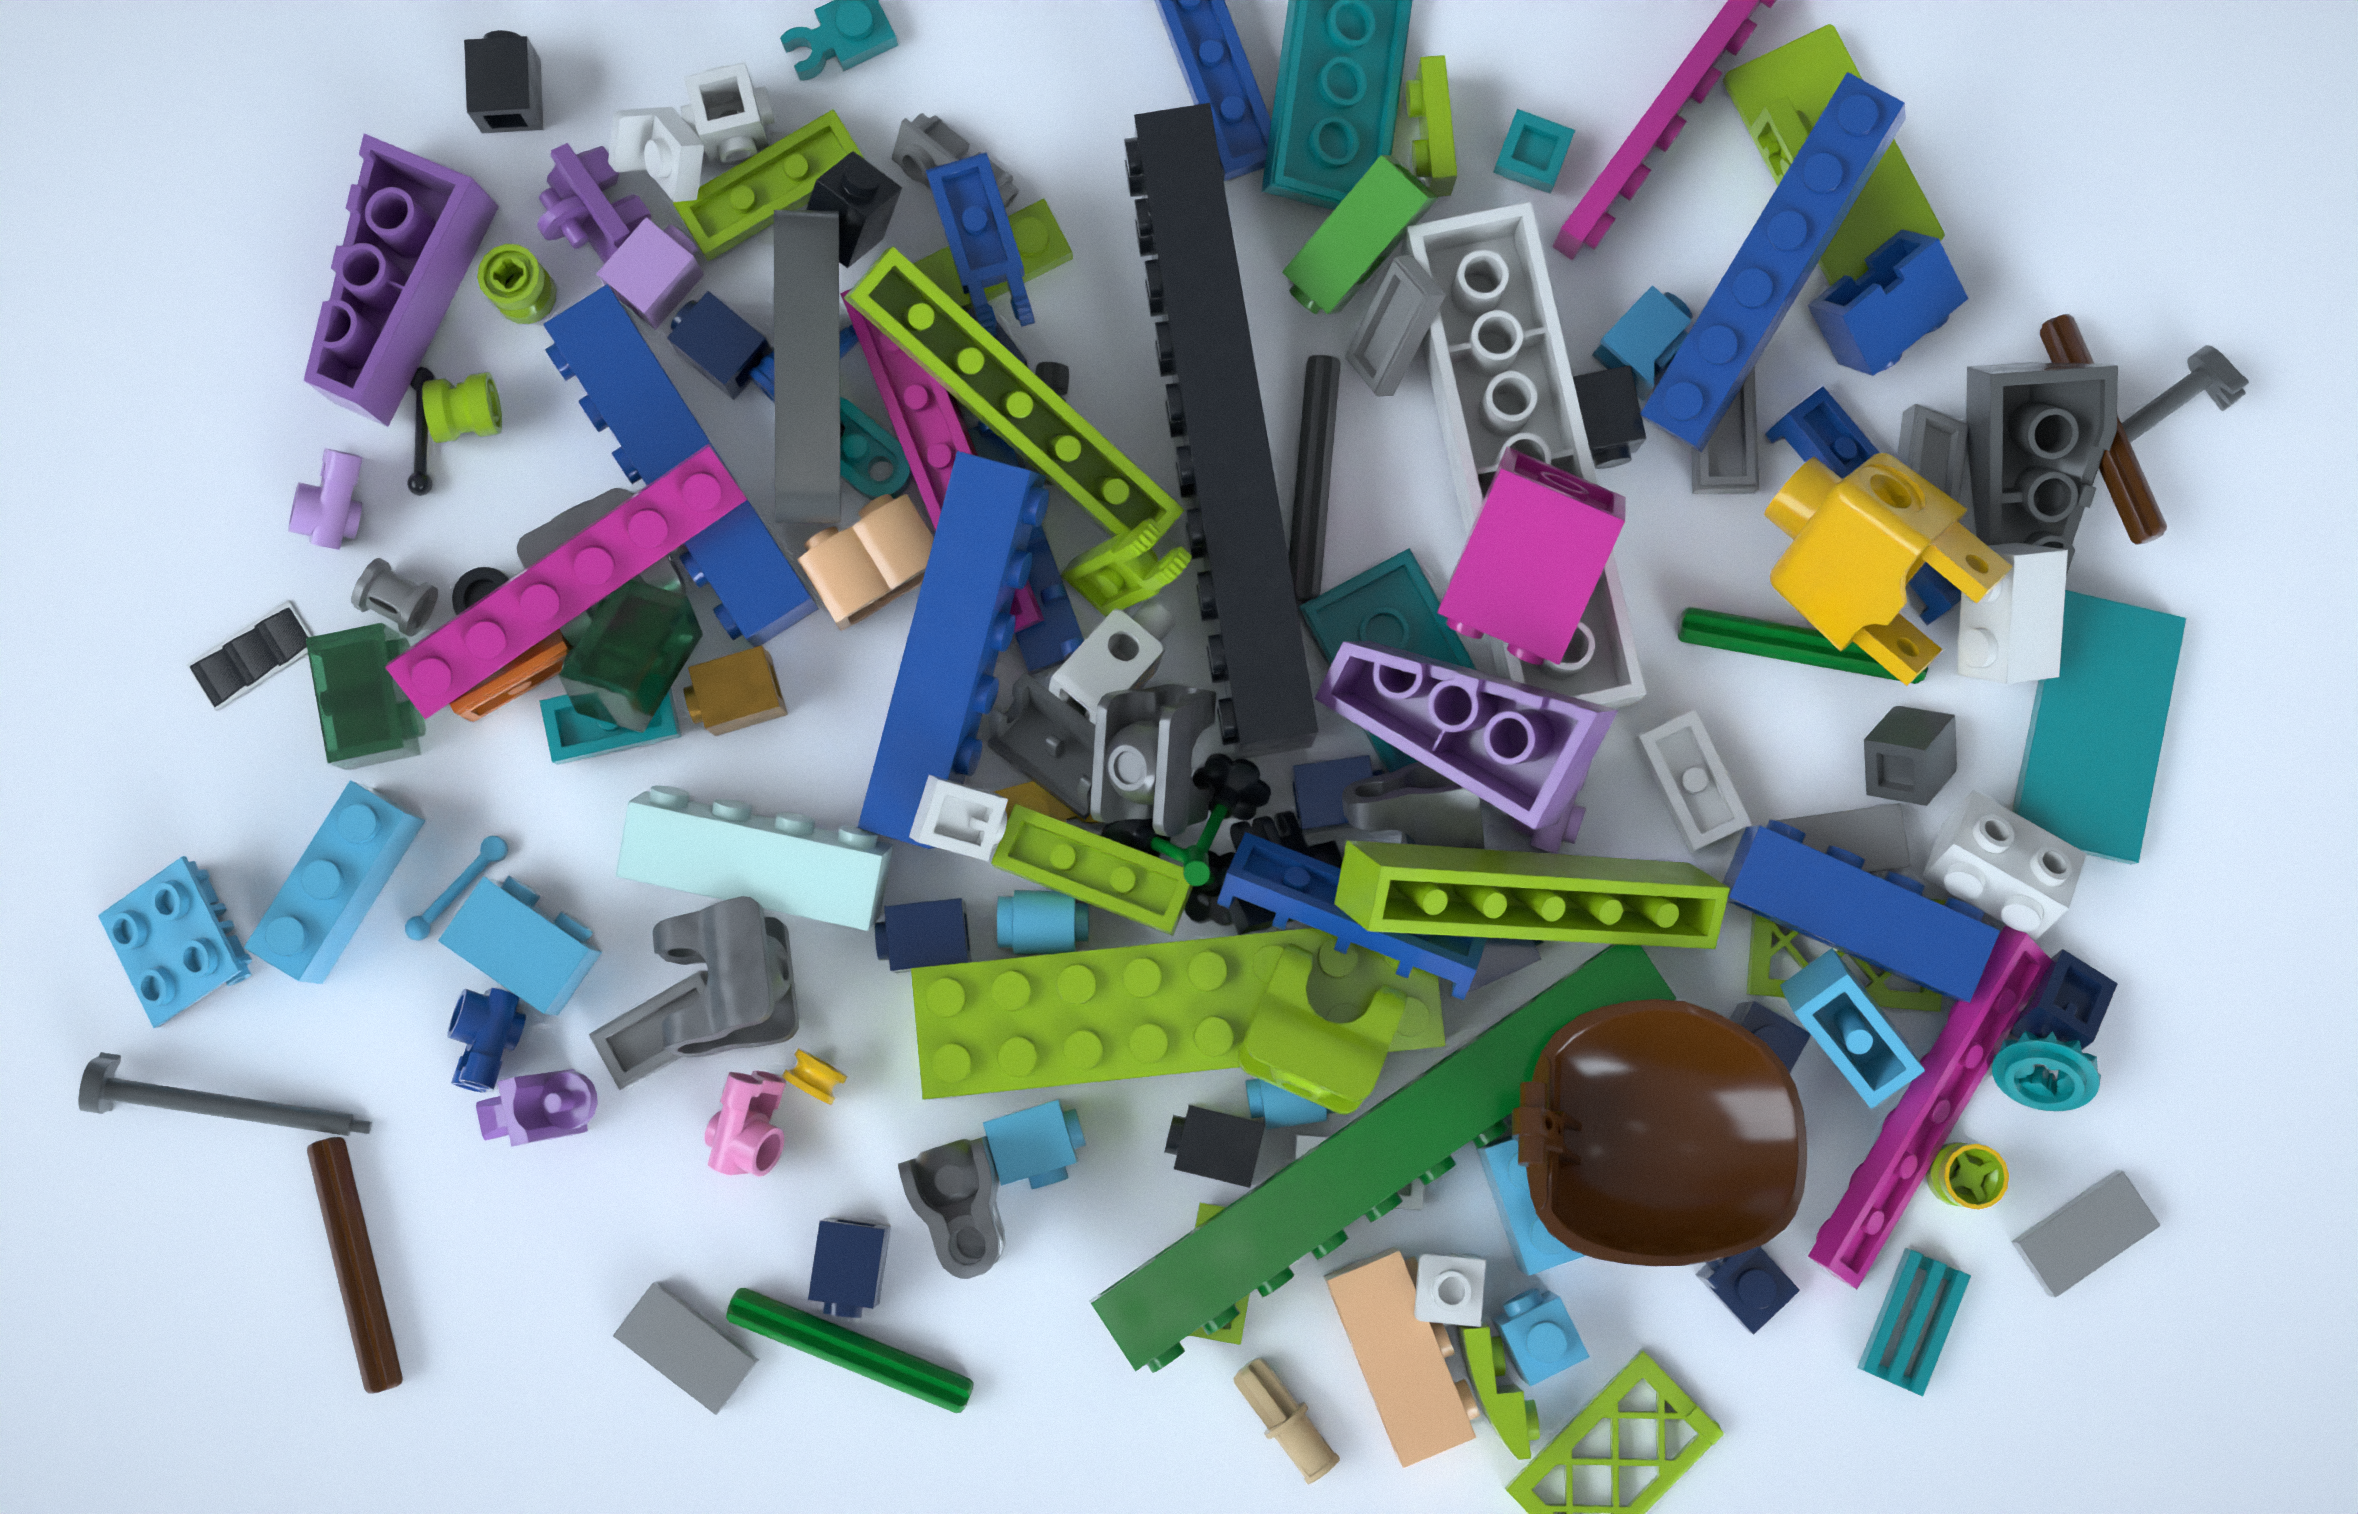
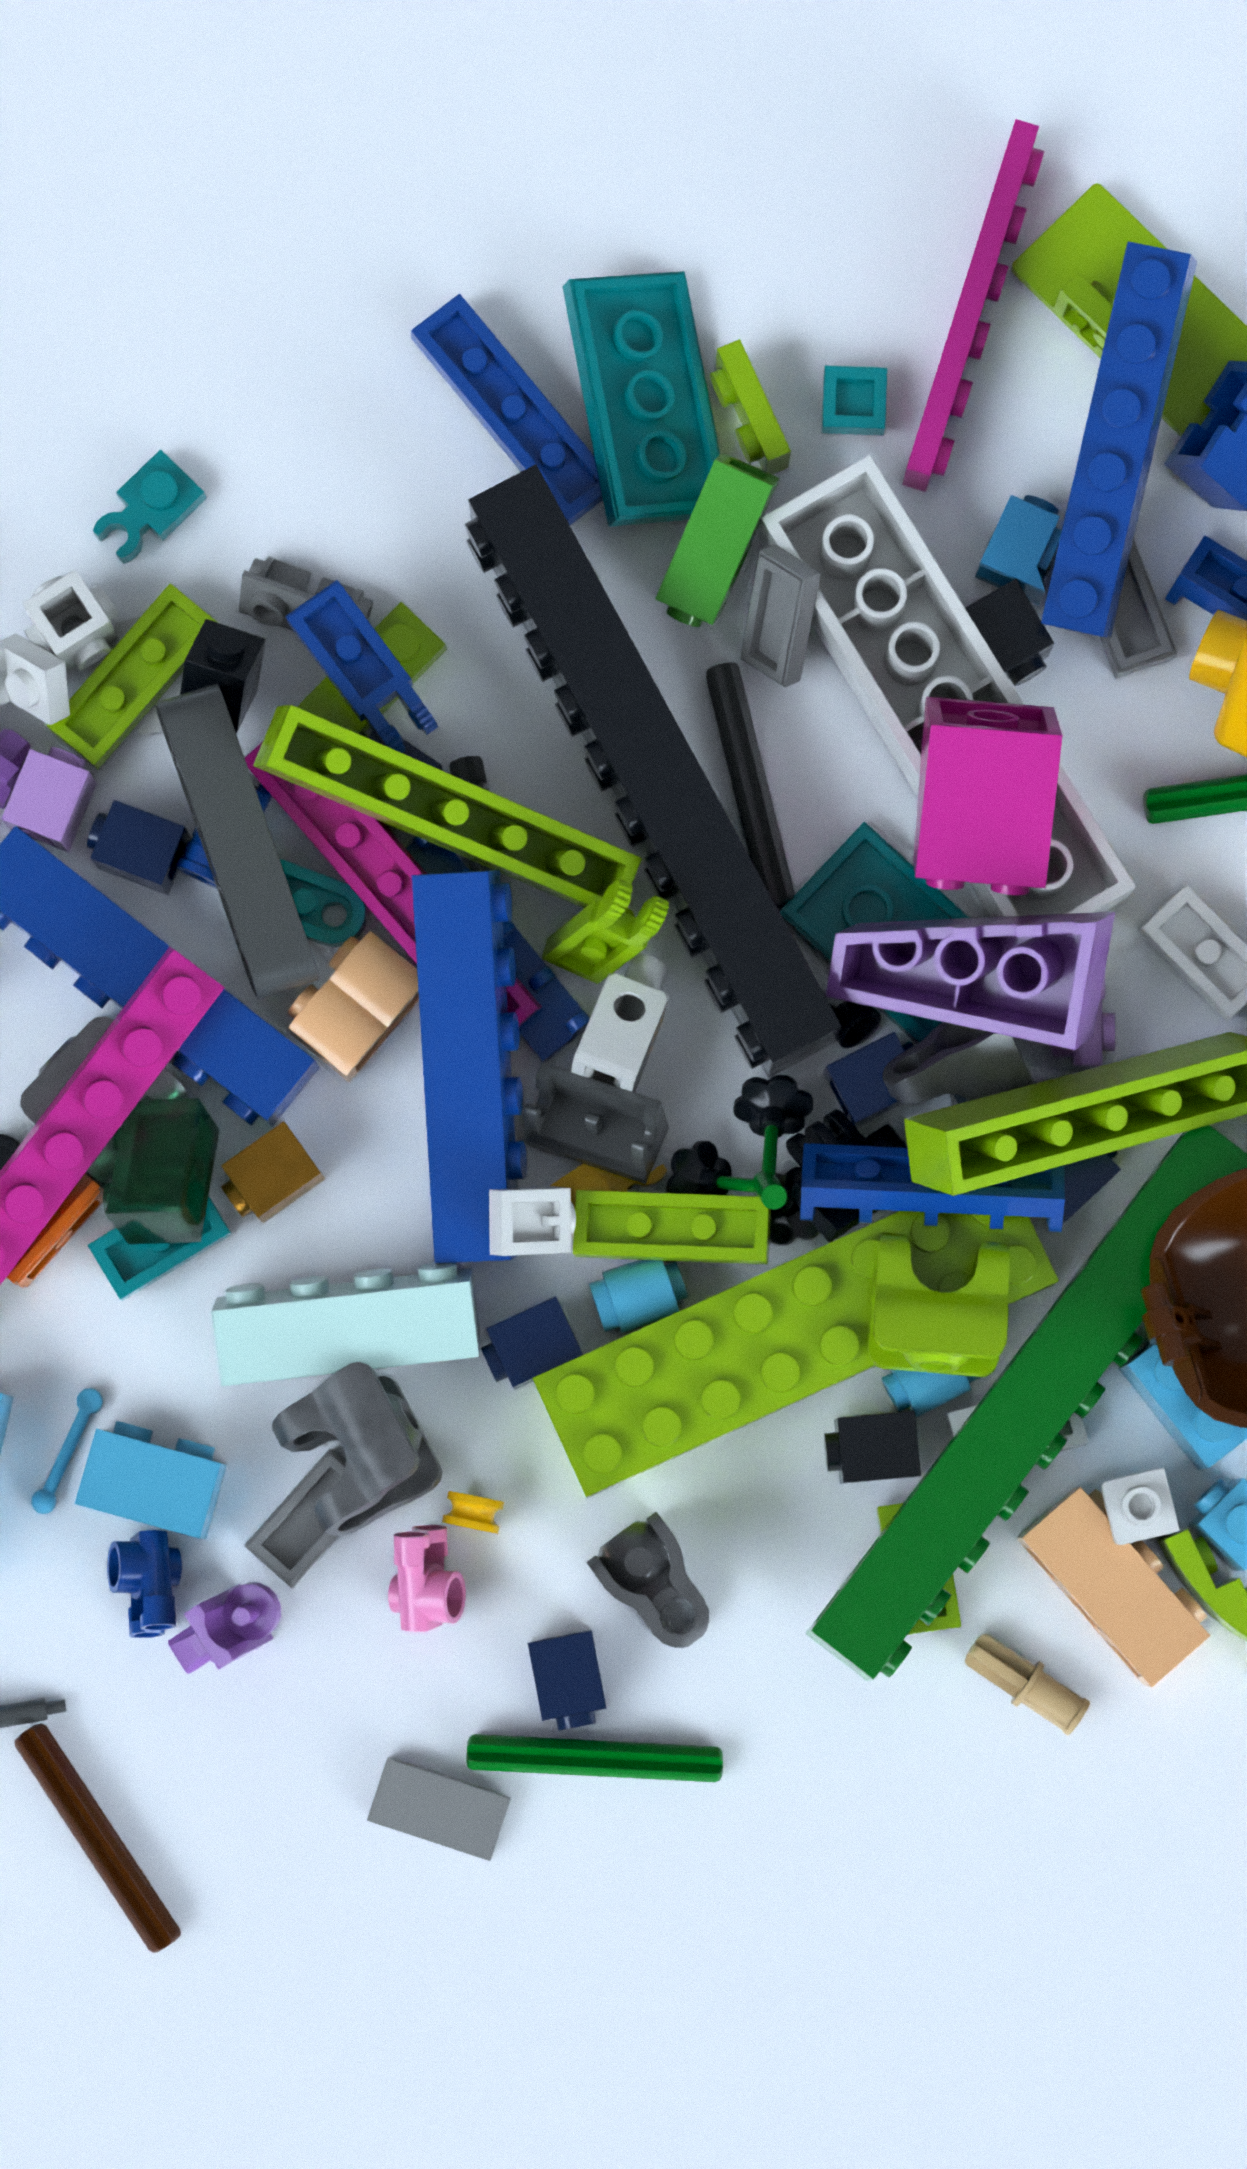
camera: 15 degrees left, 0 degrees up
medium azure brick [983,1099,1086,1190] -> none
flat silver piece [1090,684,1217,837] -> none
none -> black hinge [829,1001,881,1049]

